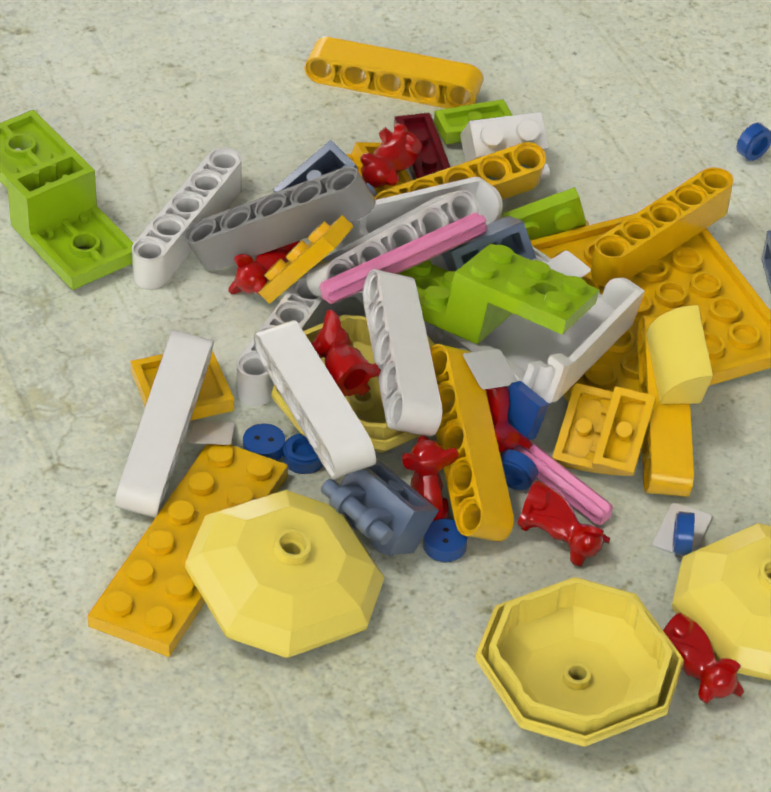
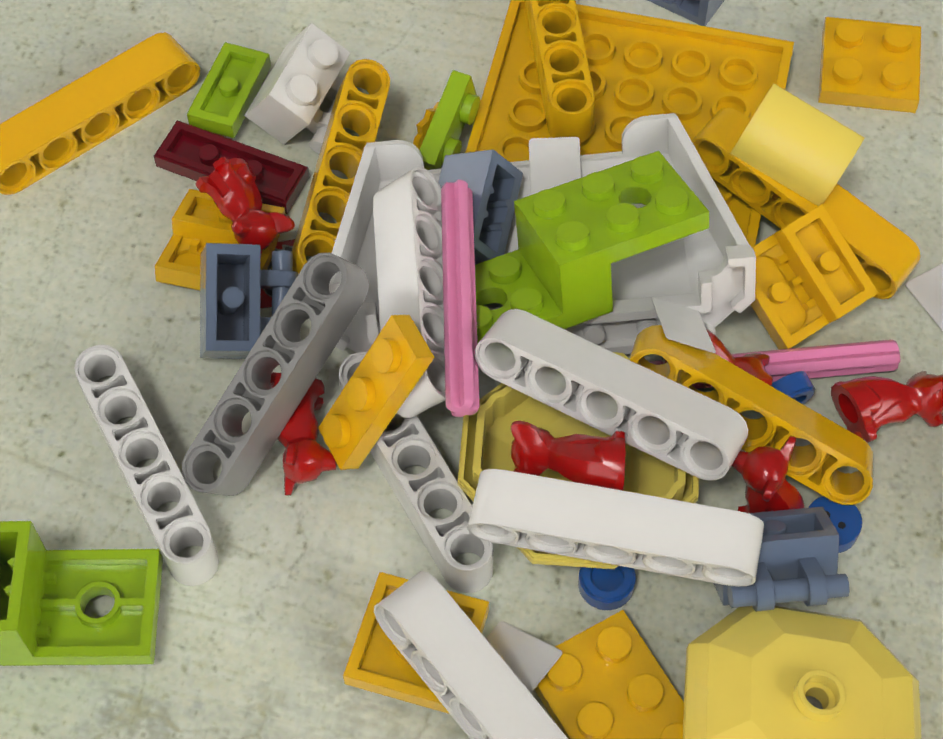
camera: 50 degrees left, 15 degrees up
blue tile [243,423,285,461] -> none
blue tile [508,381,550,440] -> none

